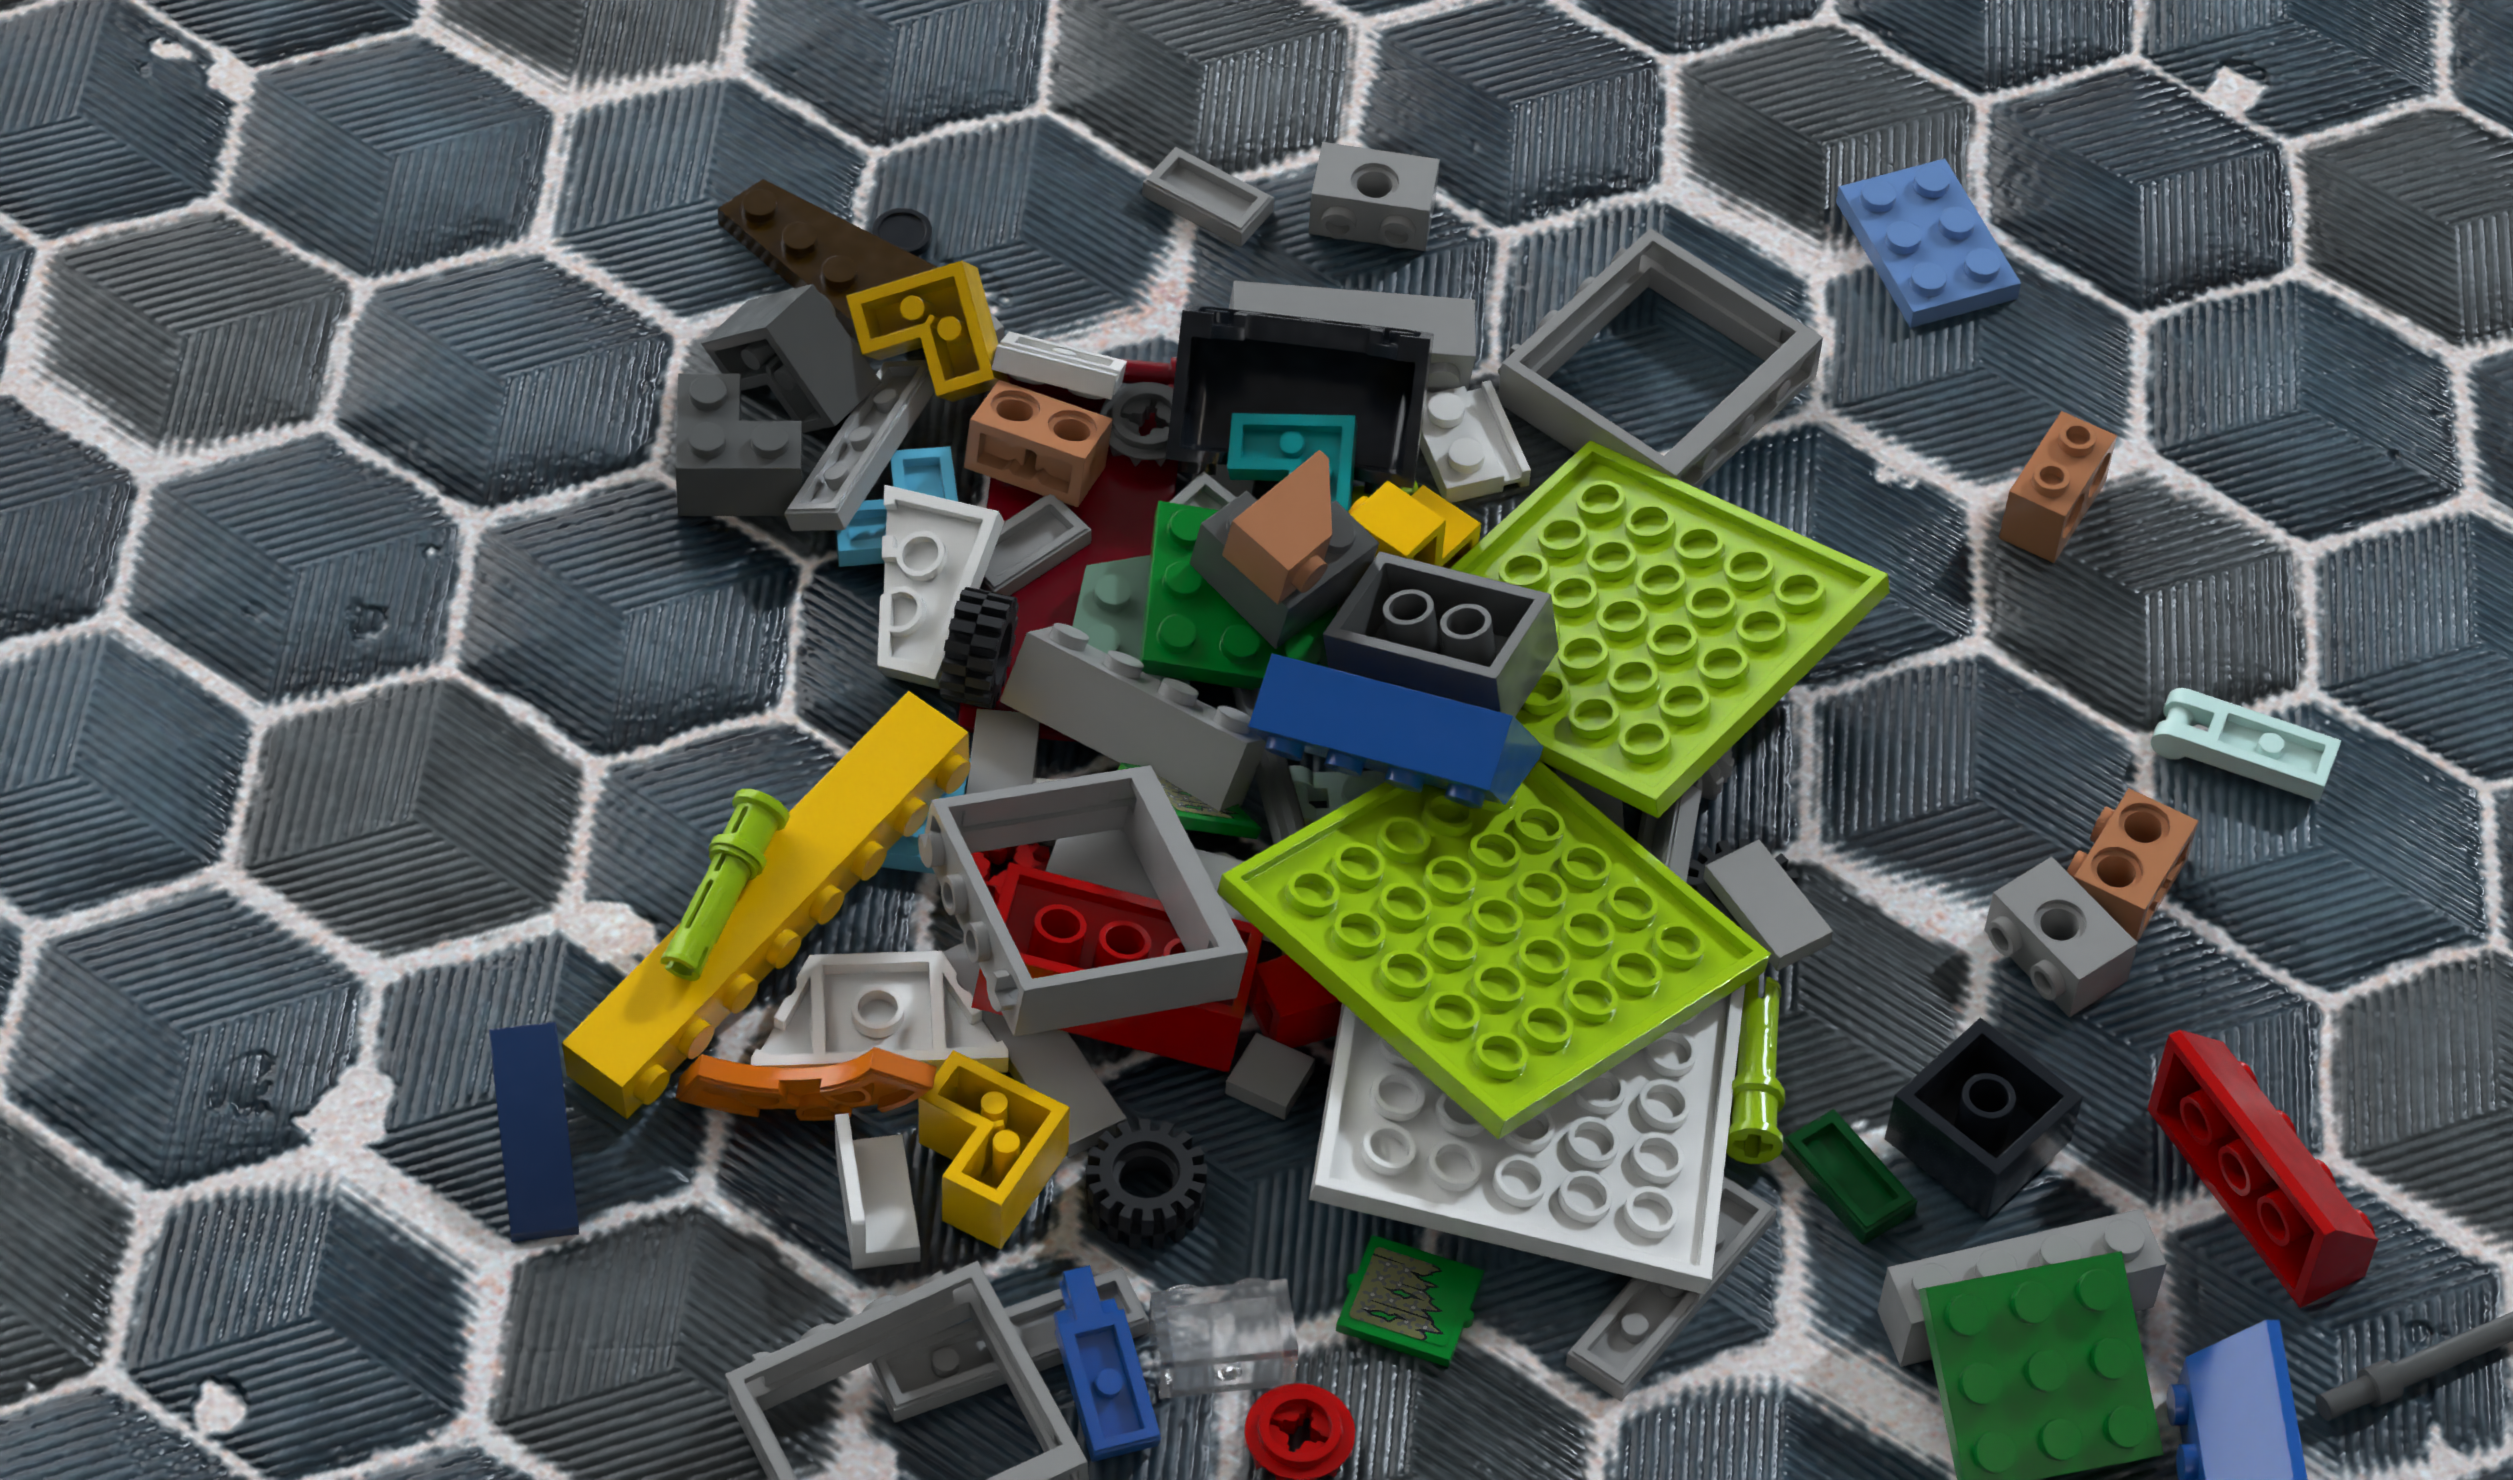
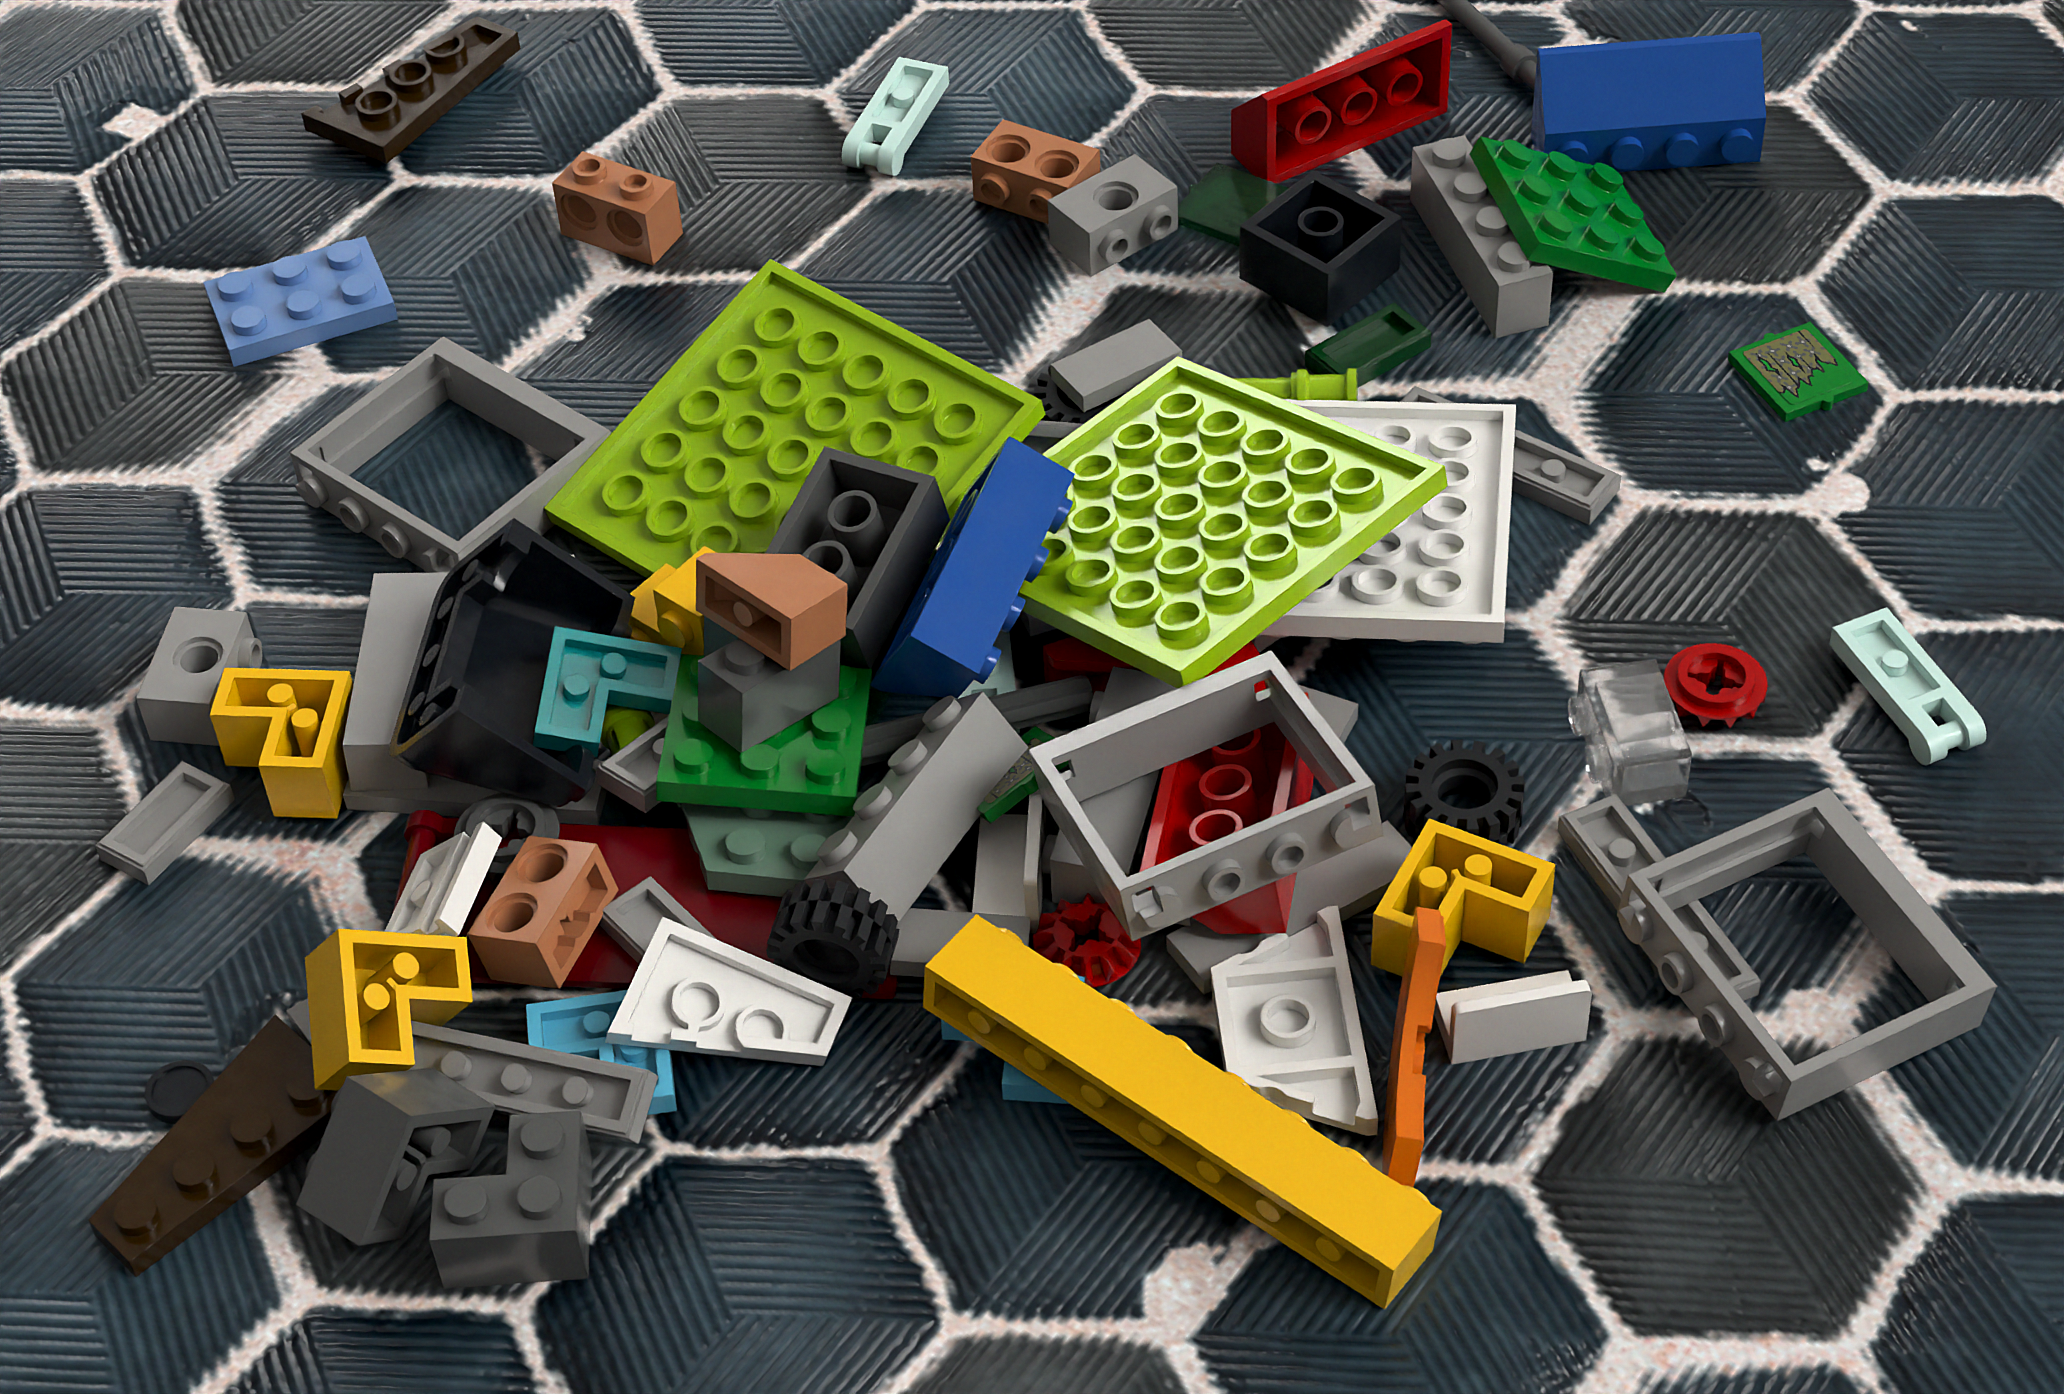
camera: 85 degrees left, 5 degrees down
dark blue slope [489,1022,579,1242] -> none
lime pin [660,789,790,981] -> none
blue hinge [1053,1265,1161,1462] -> none
piece [1336,1235,1484,1367] -> none
none -> yellow brick [210,668,353,819]
none -> dark brown wing [301,16,521,164]
none -> clear green piece [1178,163,1289,246]

